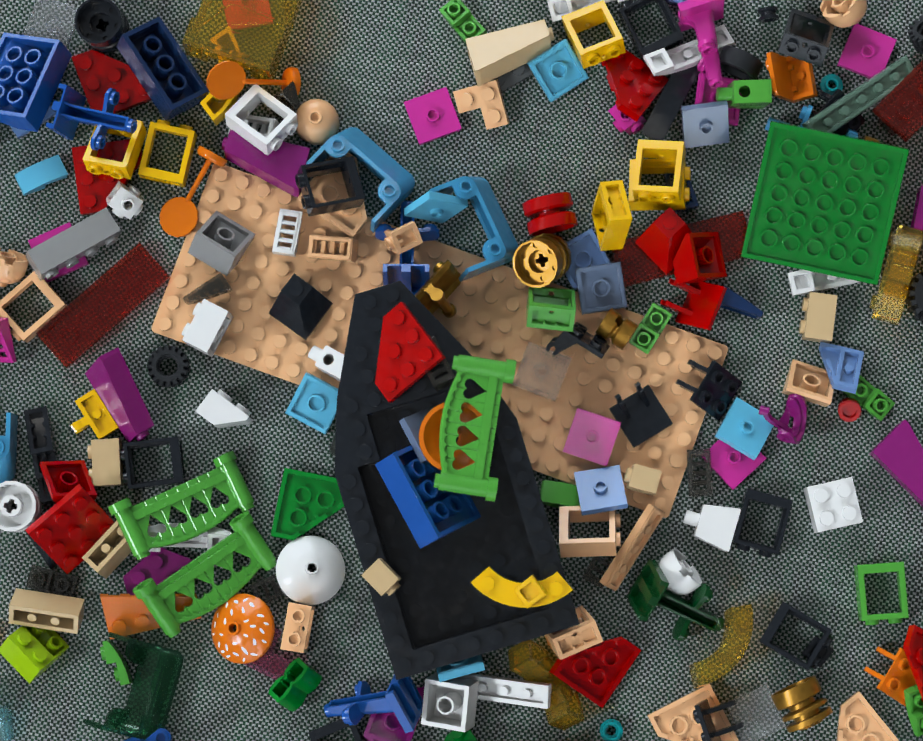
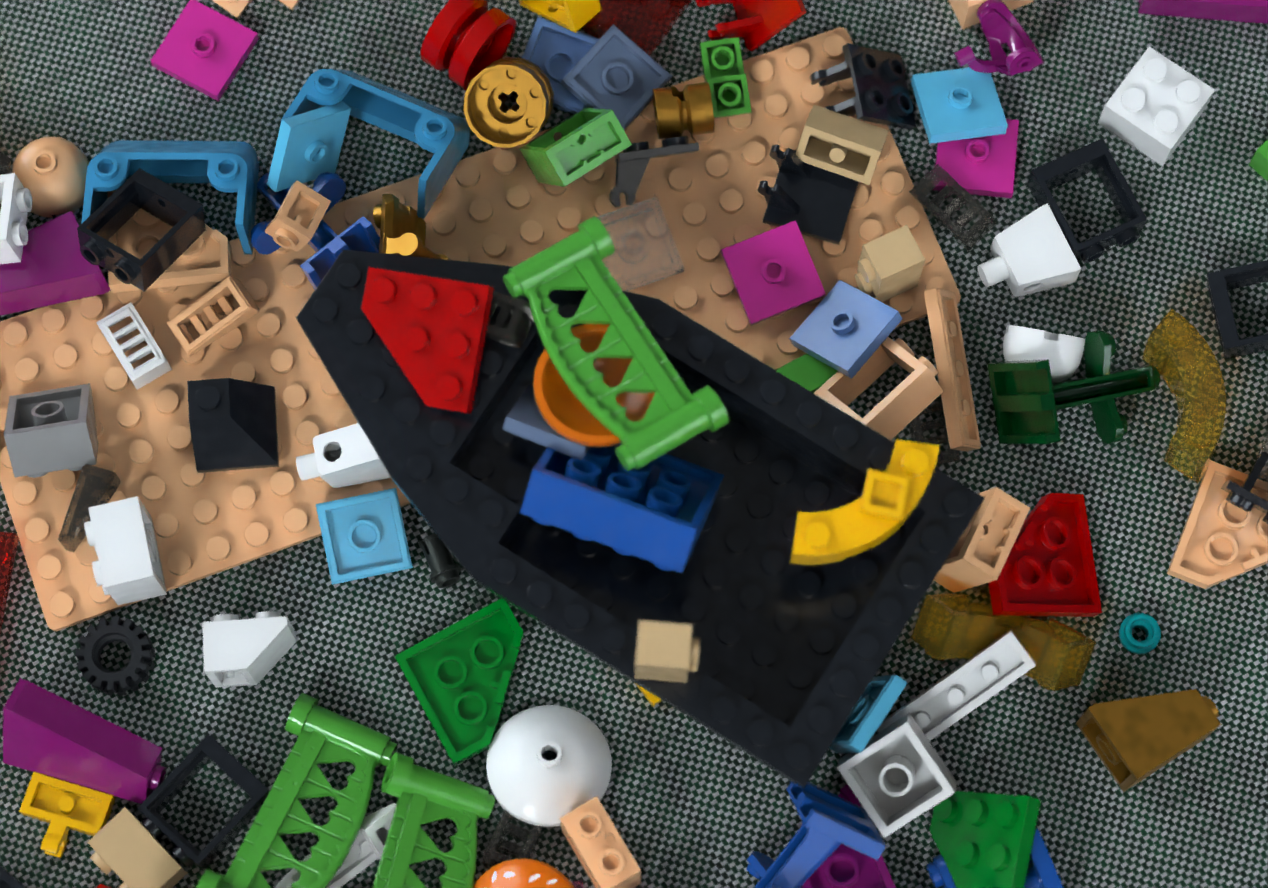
camera: 45 degrees left, 10 degrees down
none -> tan brick [795,104,889,185]

